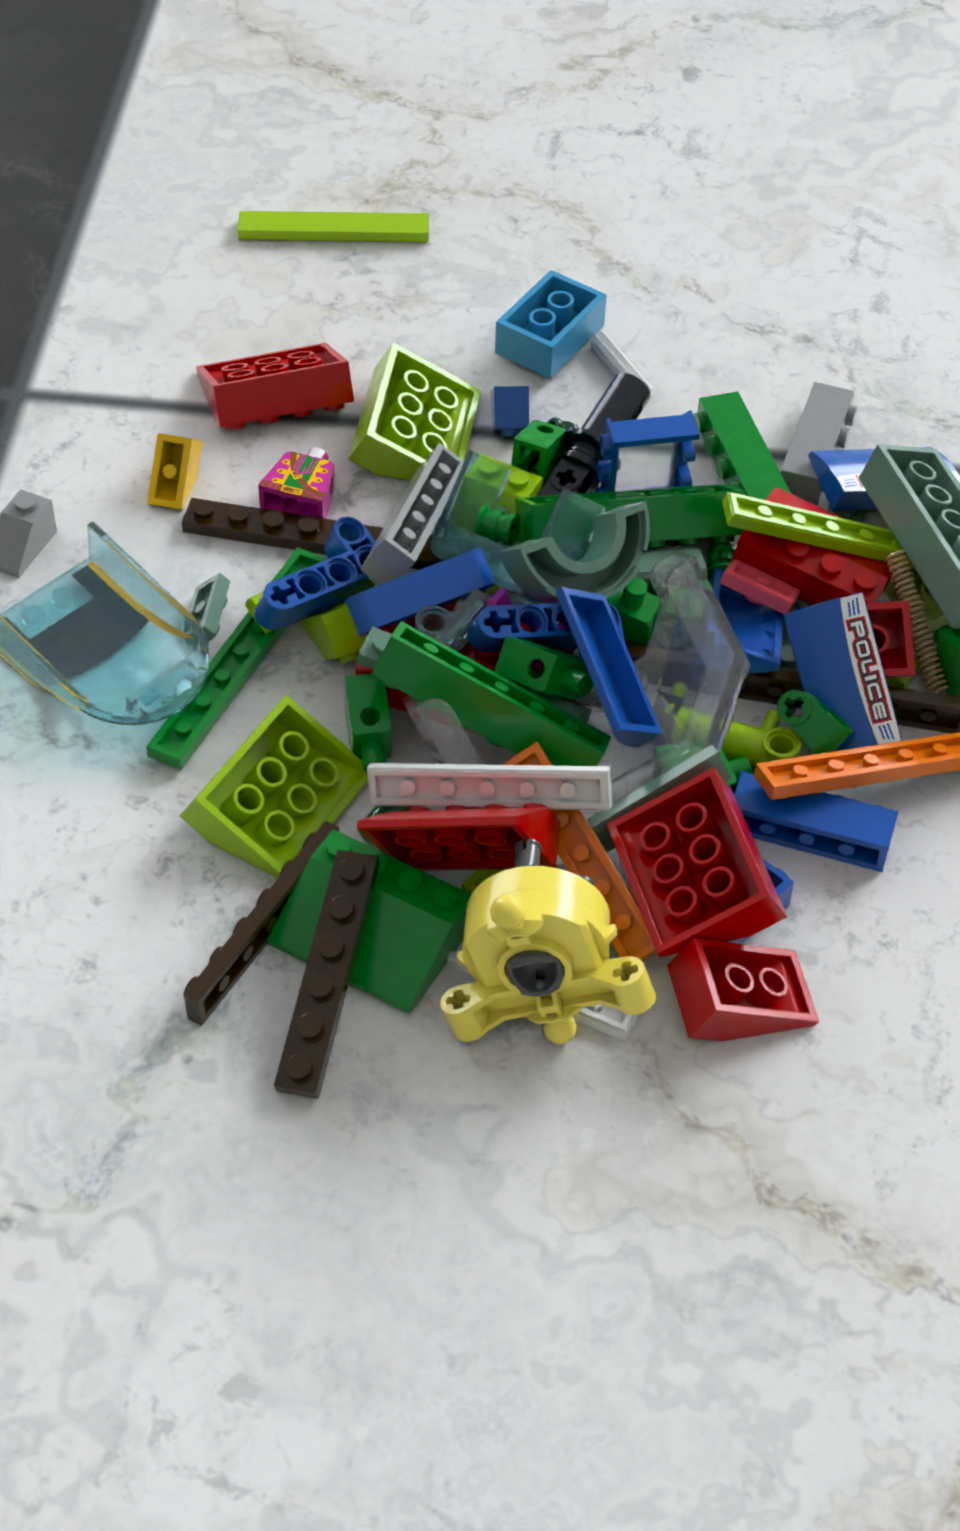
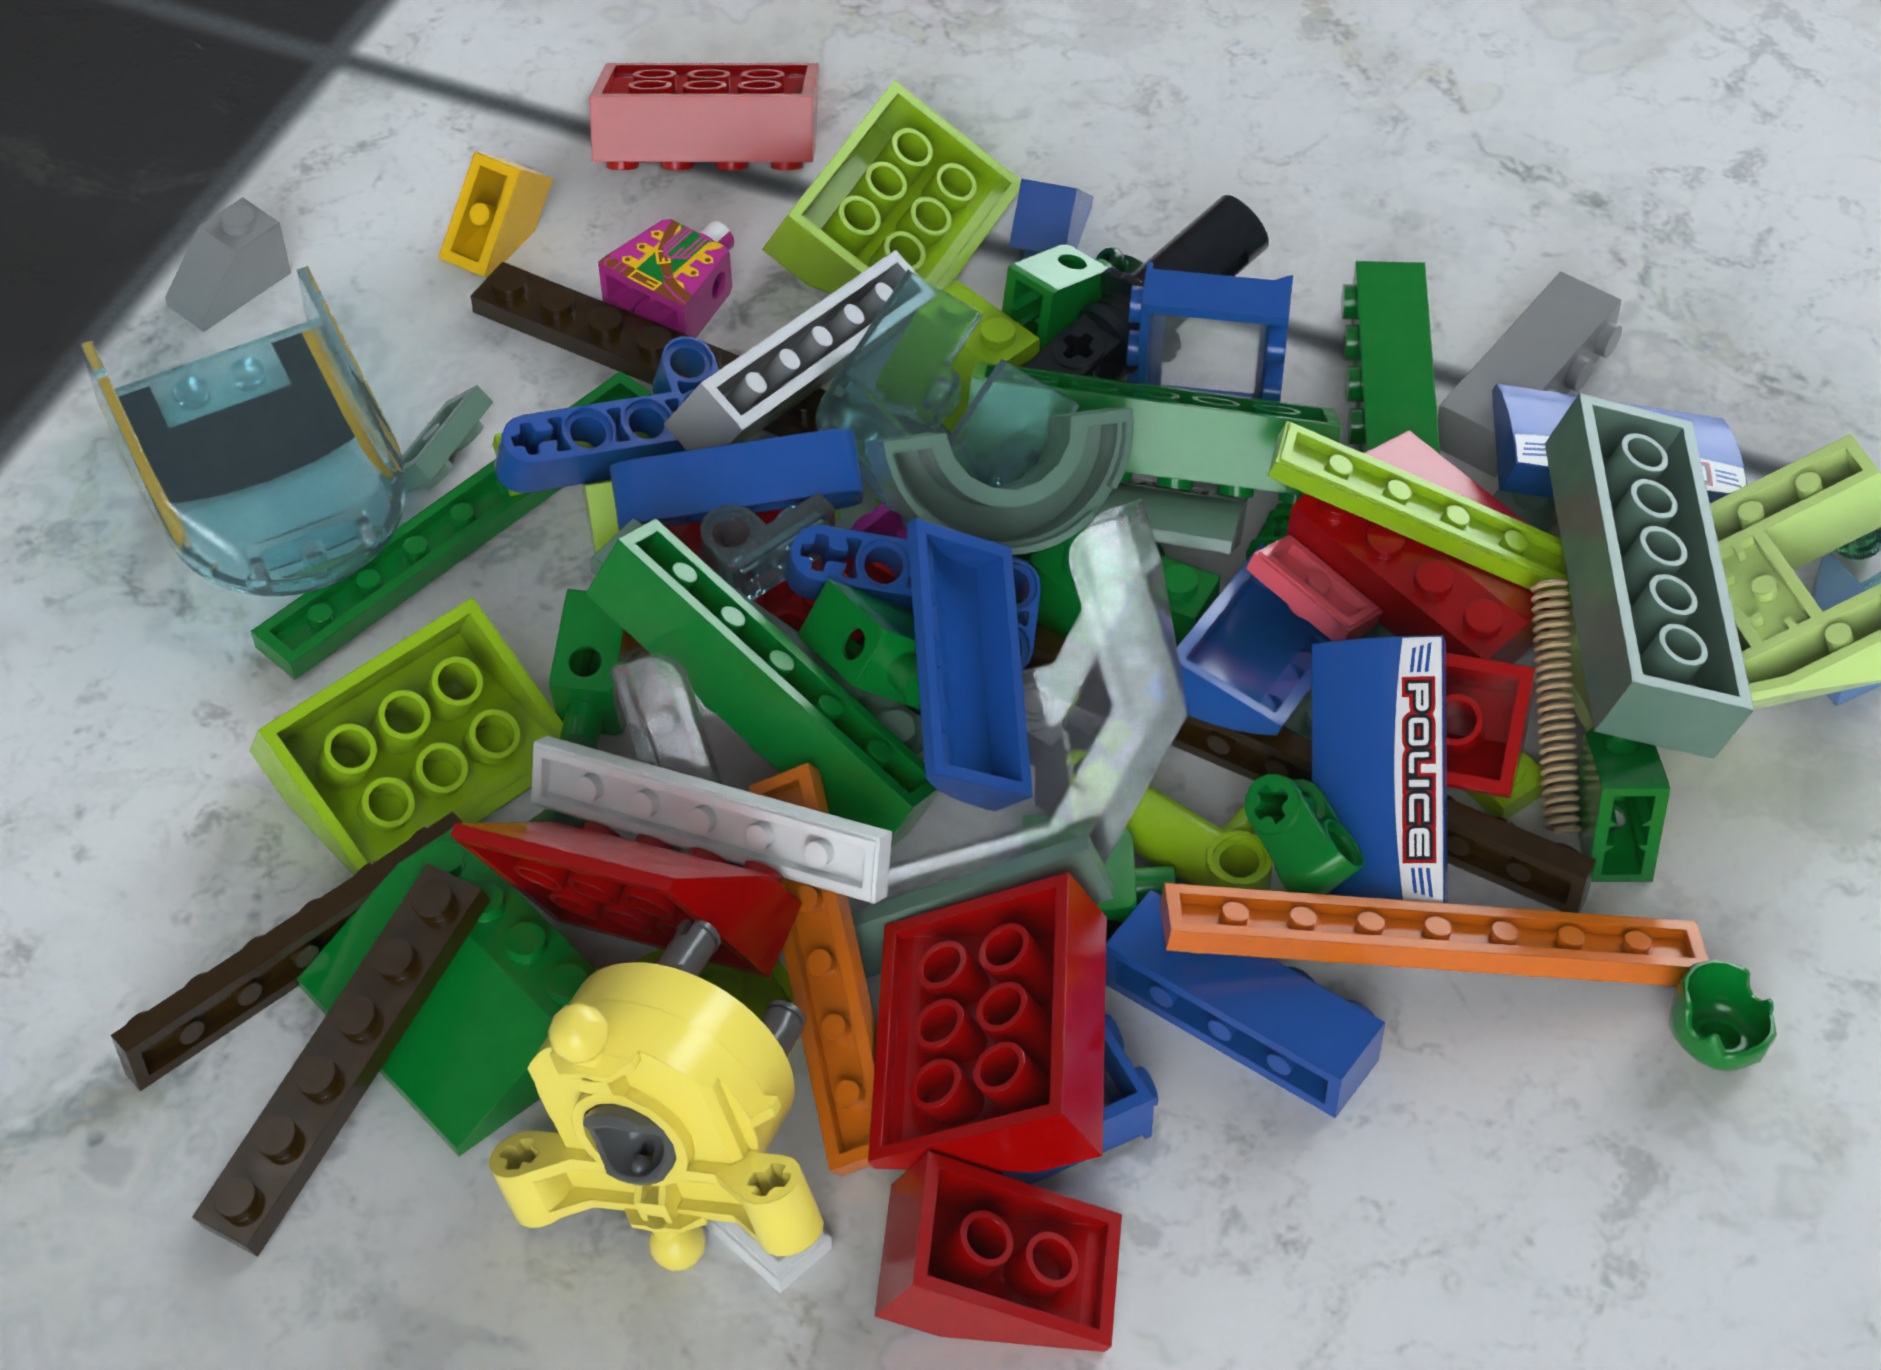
camera: 20 degrees right, 0 degrees up
green bush [474,505,520,546] -> none
dark azure brick [495,270,607,379] -> none
white axle [590,331,653,398] -> none

